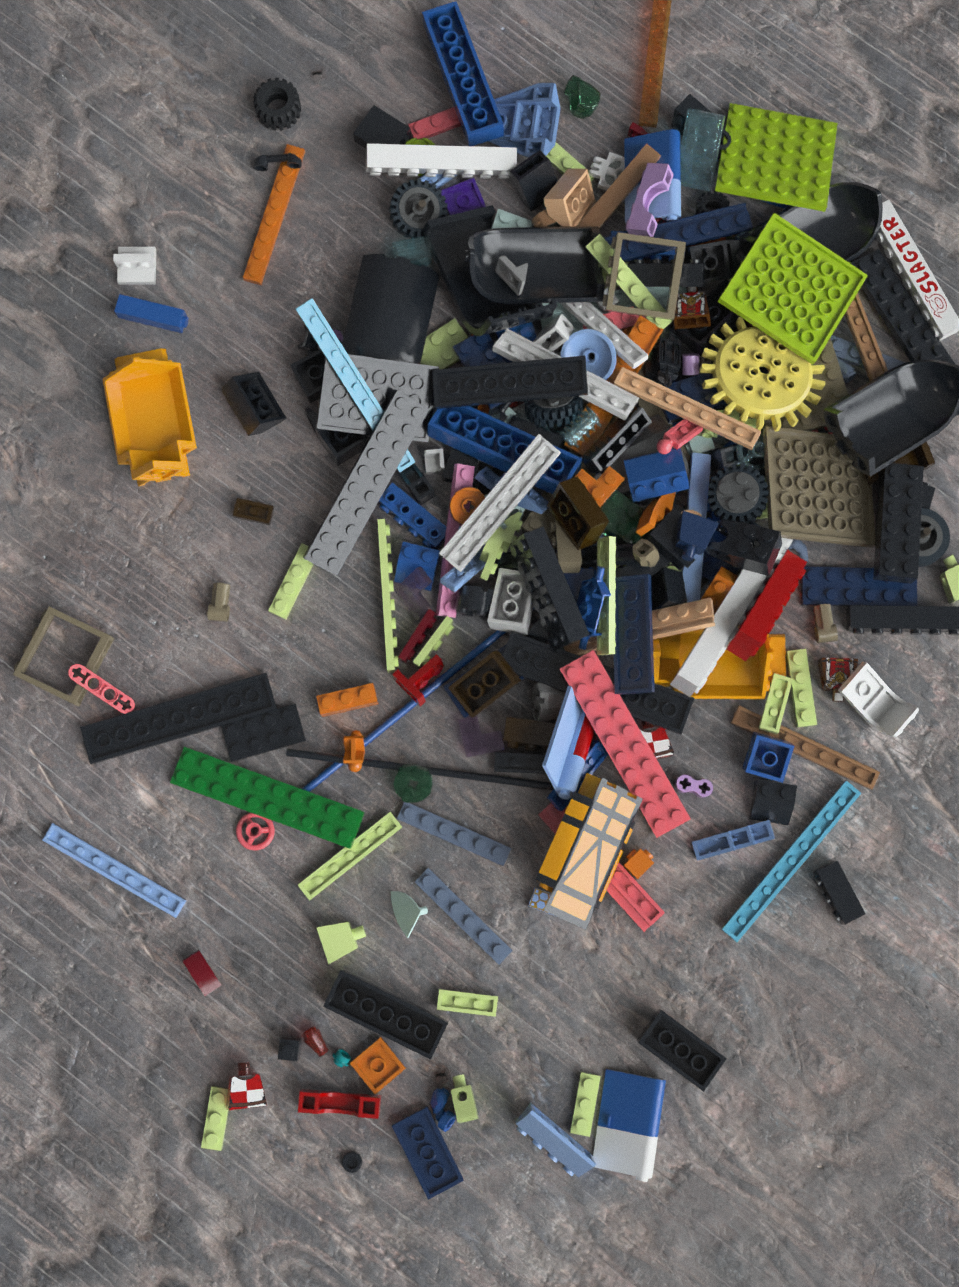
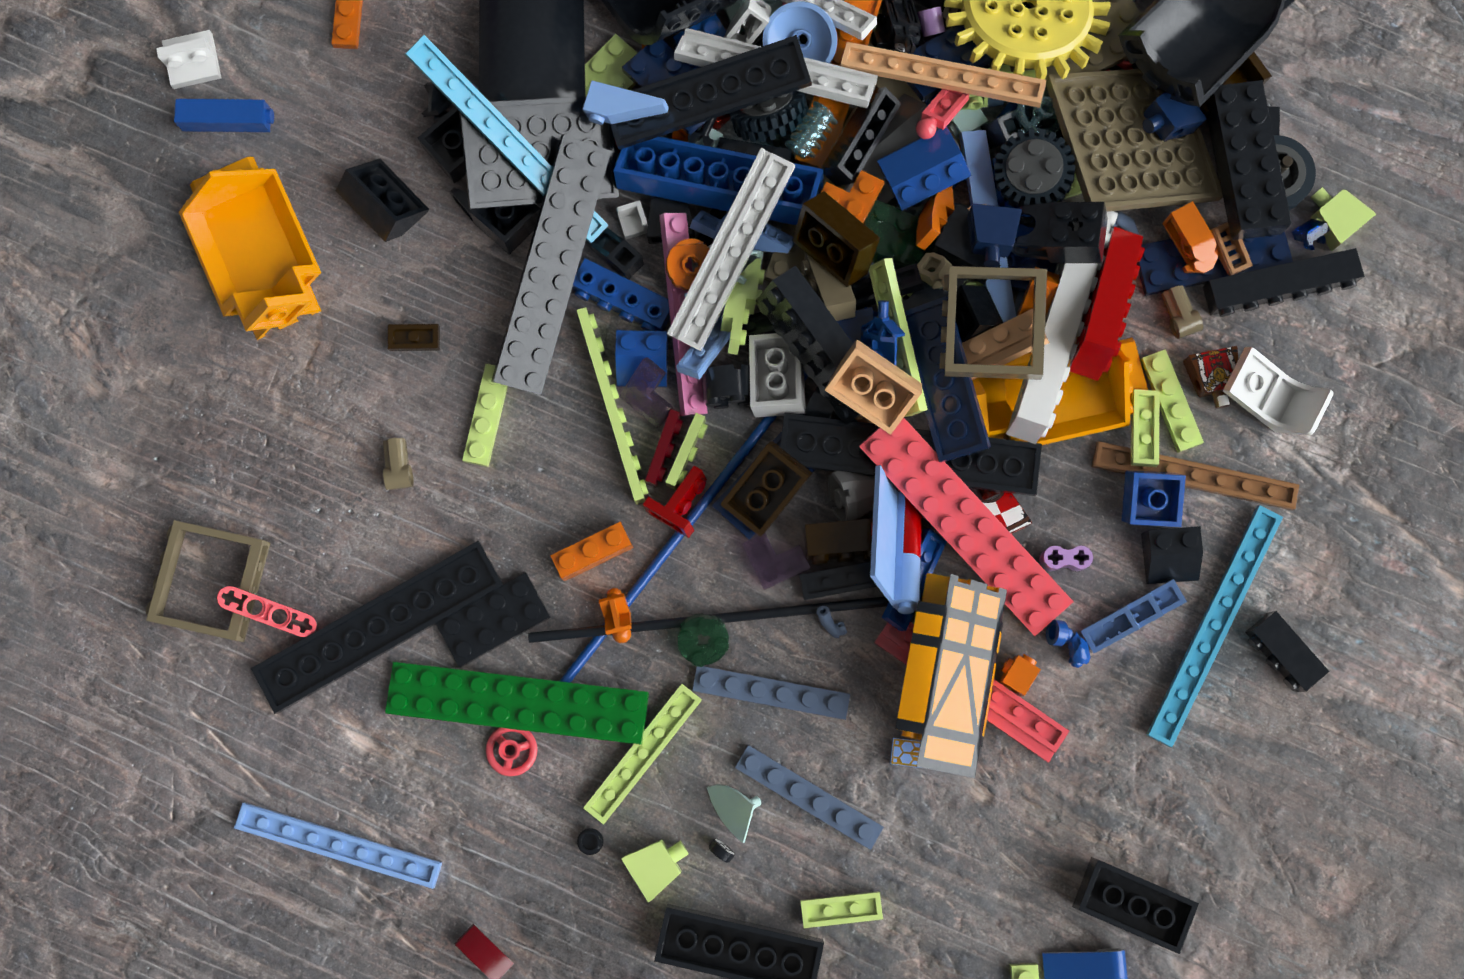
camera: 10 degrees left, 0 degrees up
none -> black plate [577,828,604,855]
none -> light blue slope [583,81,669,125]
none -> black tile [709,838,735,863]
none -> sand blue arm [817,606,847,638]
none -> light nougat slope [825,340,922,435]
none -> dark tan window [940,266,1047,380]
none -> blue arm [1046,619,1091,668]
none -> dark blue torso [1142,92,1207,141]
none -> orange piece [1162,201,1220,274]
none -> medium nougat slope [1210,221,1253,276]
none -> clear blue tile [1291,219,1330,251]

